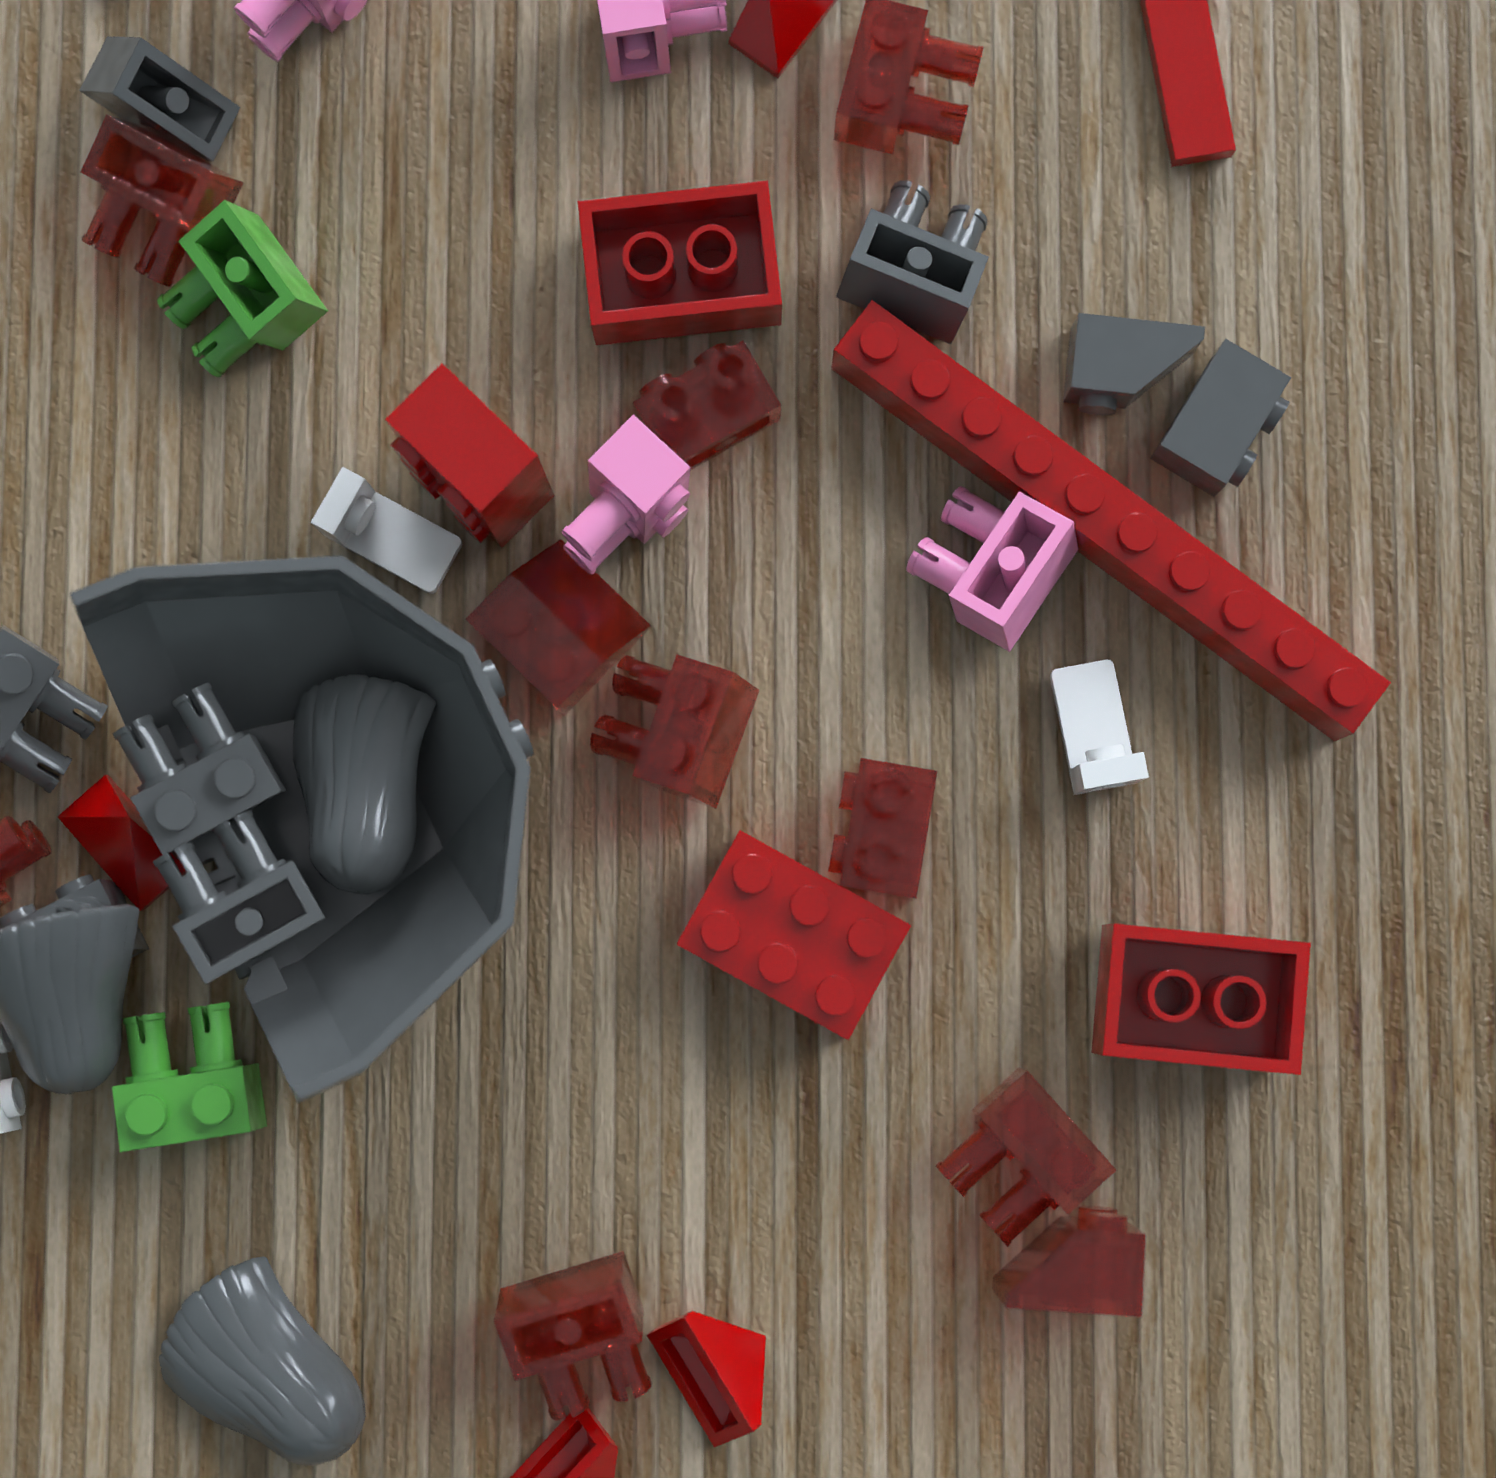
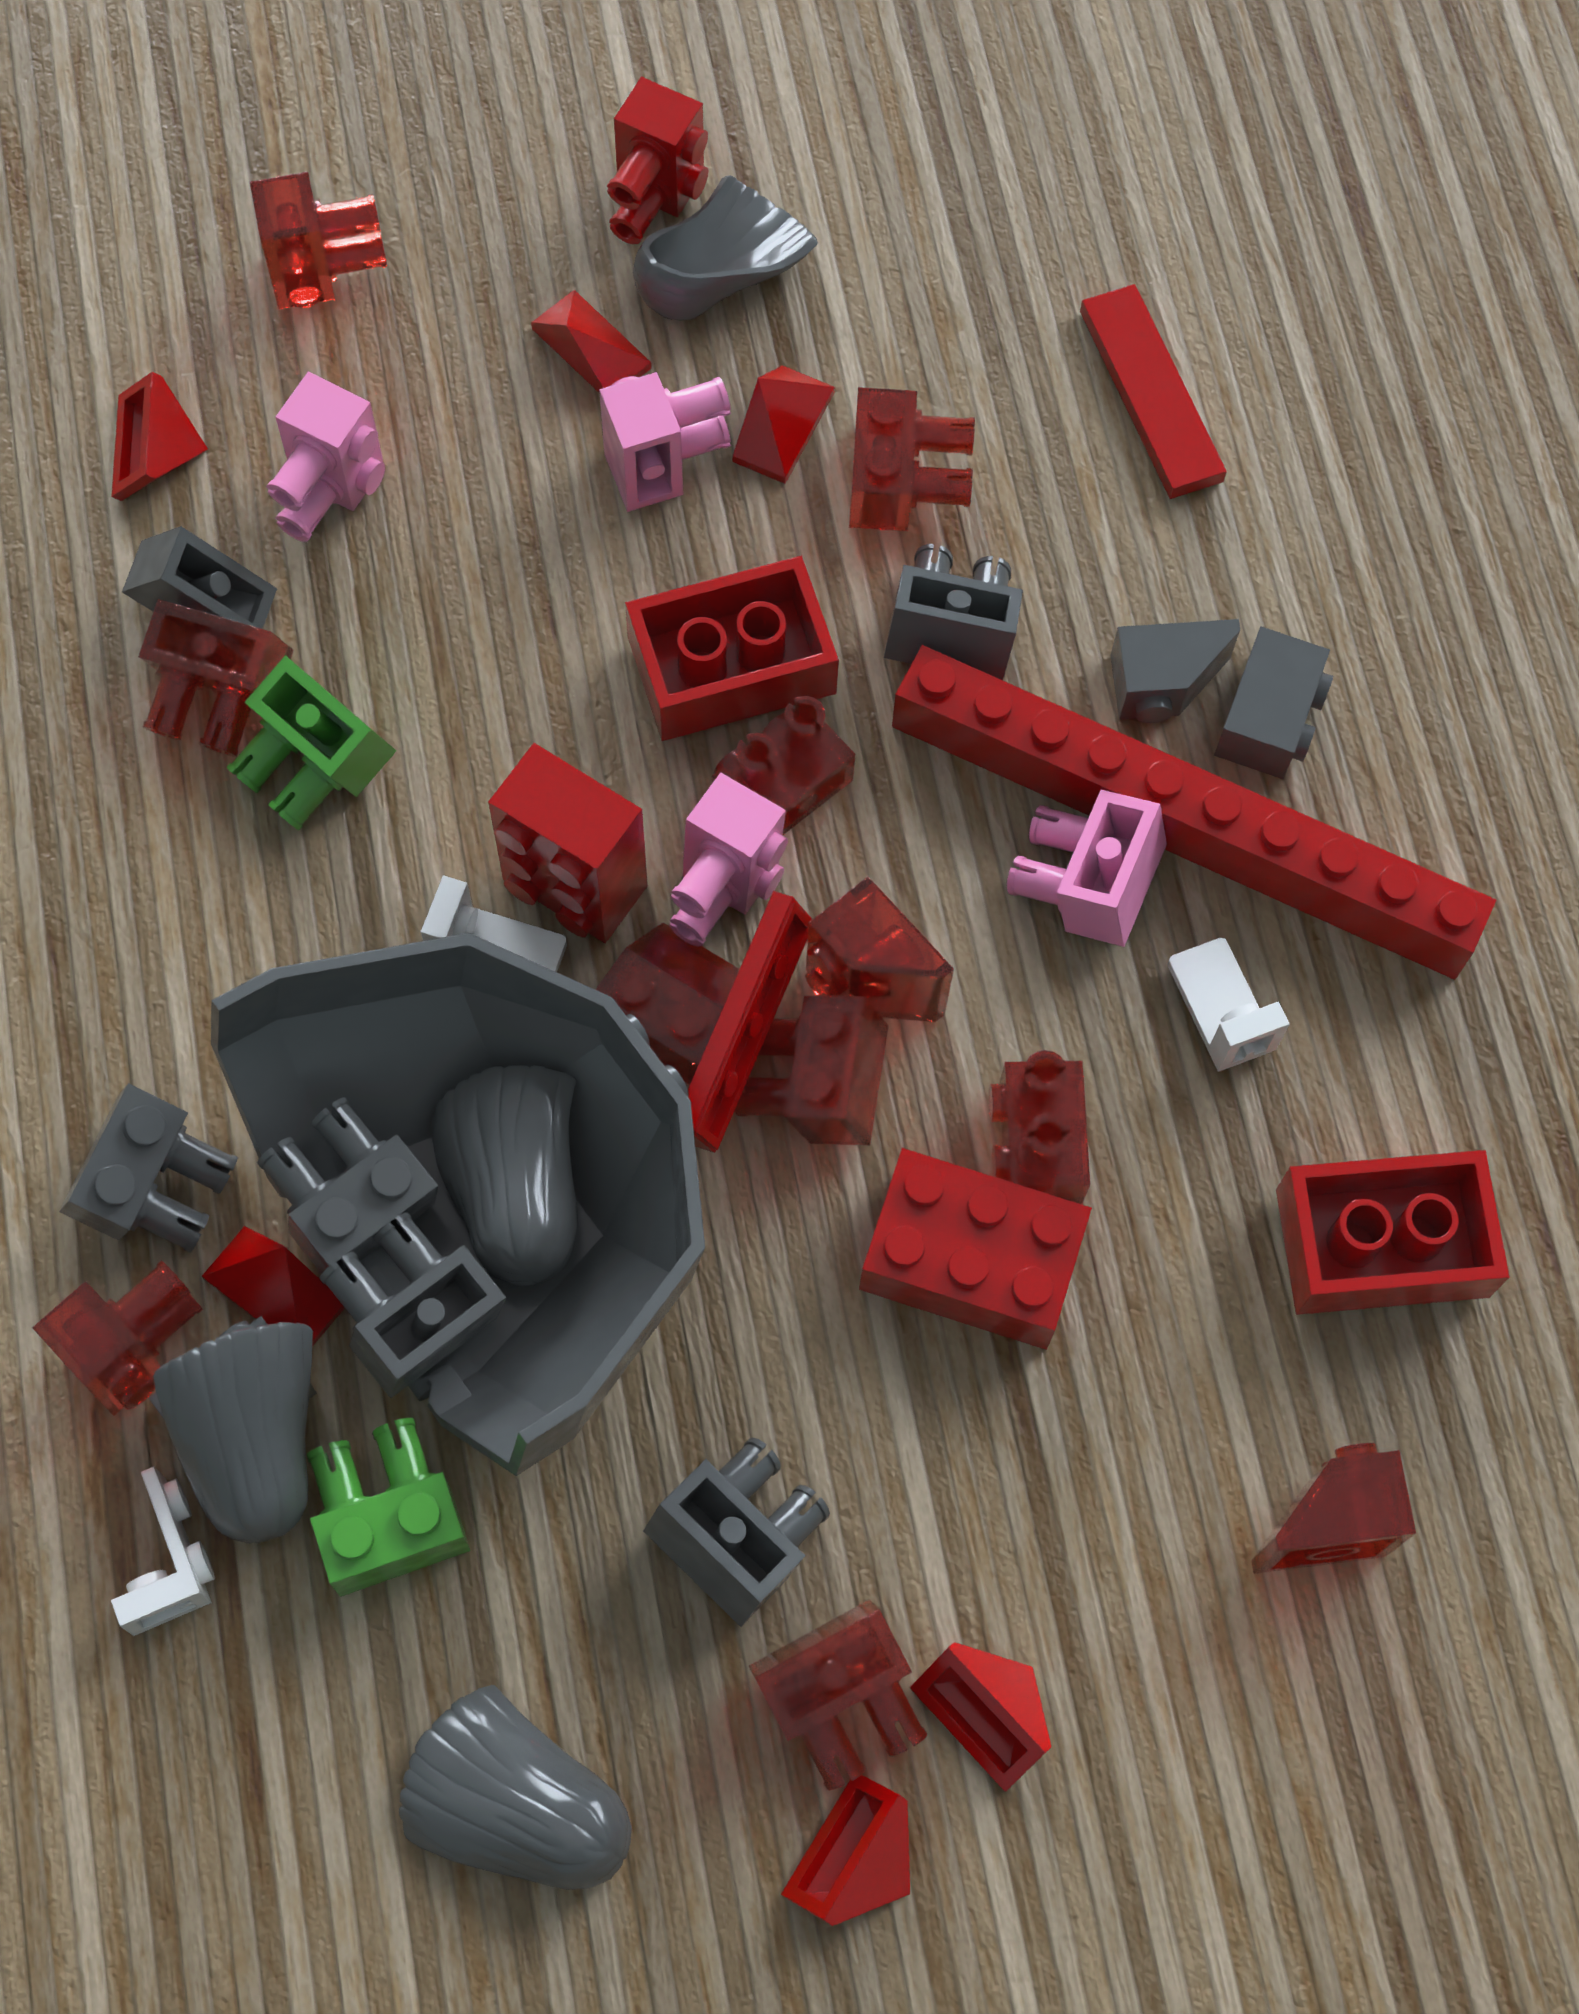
camera: 15 degrees left, 15 degrees down
clear red brick [935,1067,1116,1247] -> none
none -> dark grey brick [643,1438,830,1627]
none -> red tile [688,891,814,1153]
none -> clear red slope [805,877,954,1022]

